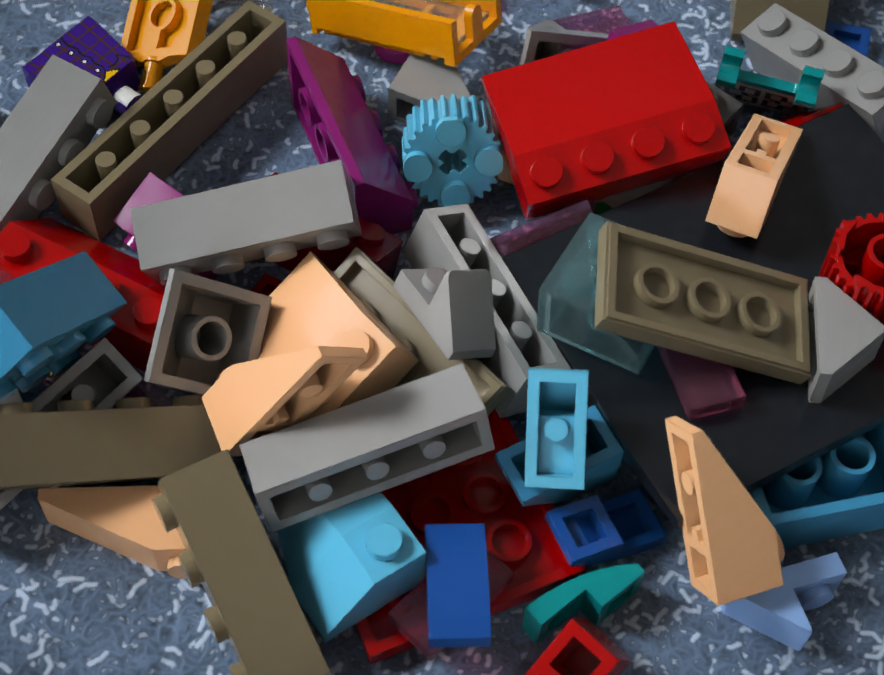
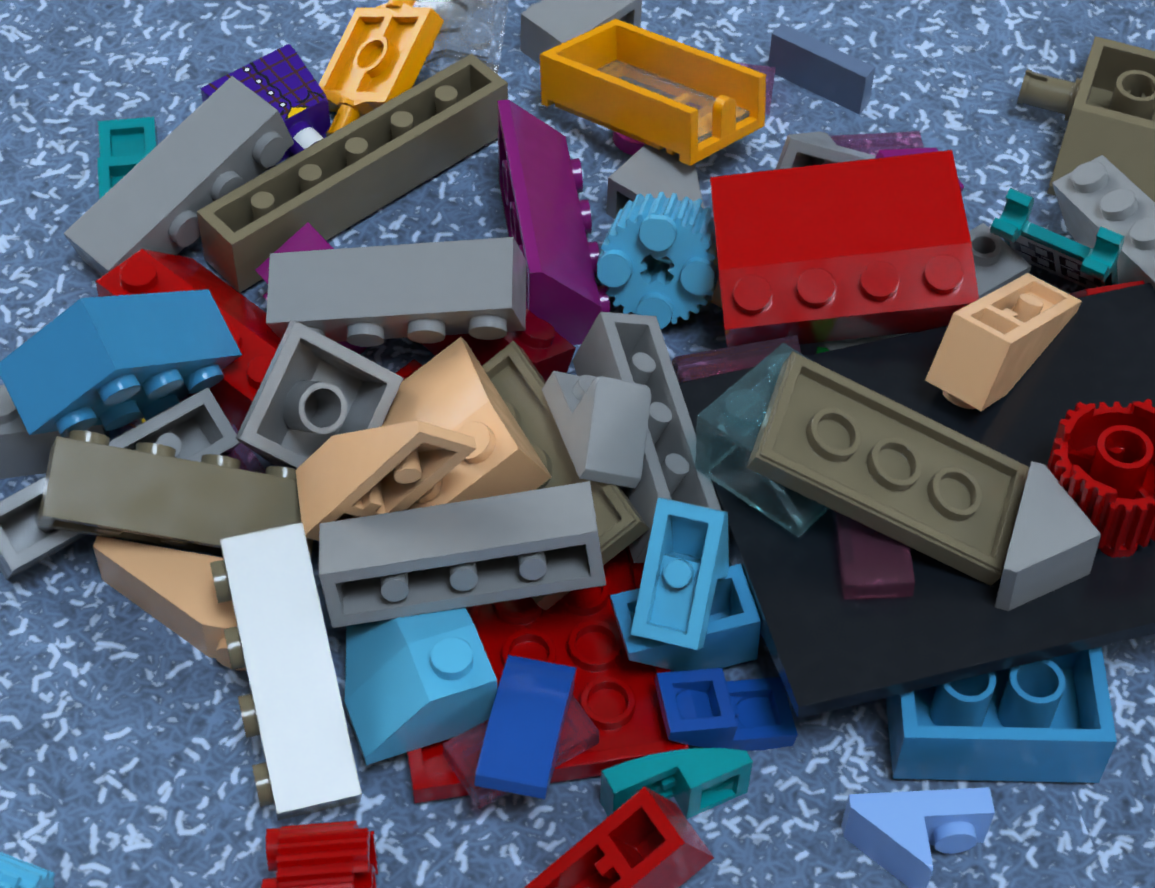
camera: 15 degrees right, 5 degrees down
light nougat slope [665,416,785,606] -> none

